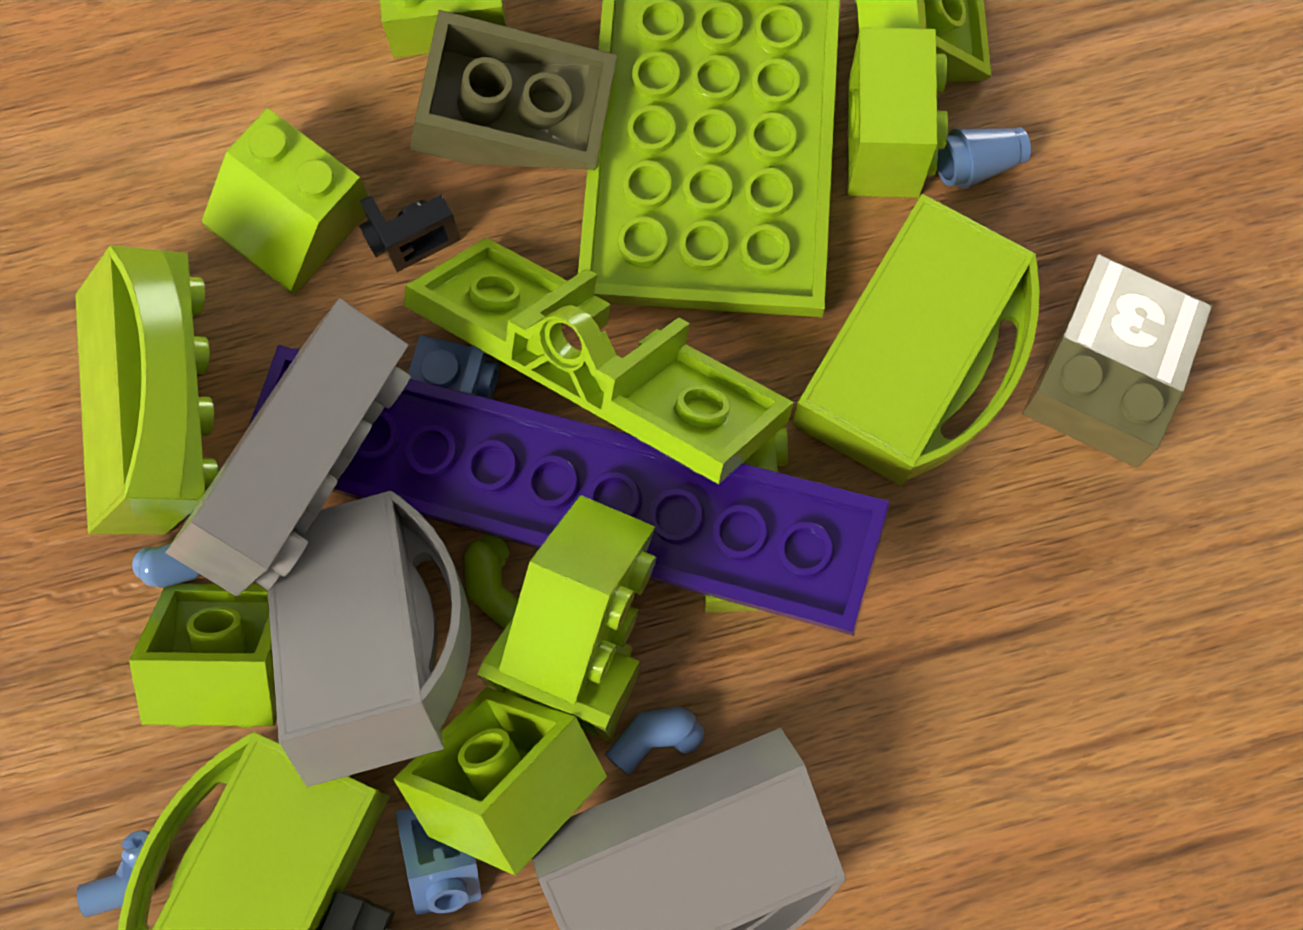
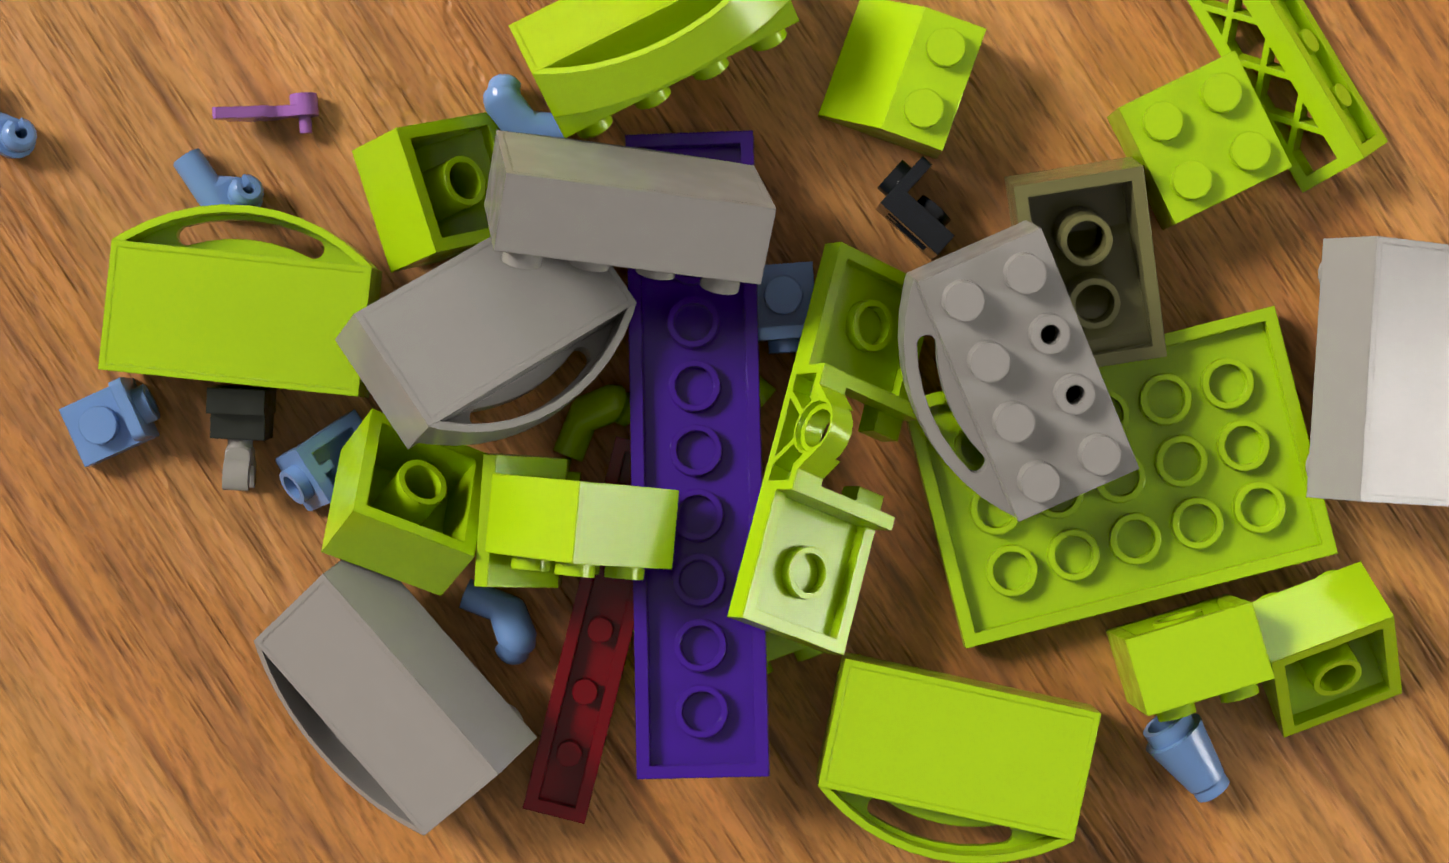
camera: 65 degrees right, 15 degrees up
none -> medium lavender piece [212,92,319,134]
none -> dark red plate [522,436,634,824]
none -> light grey piece [898,220,1140,522]

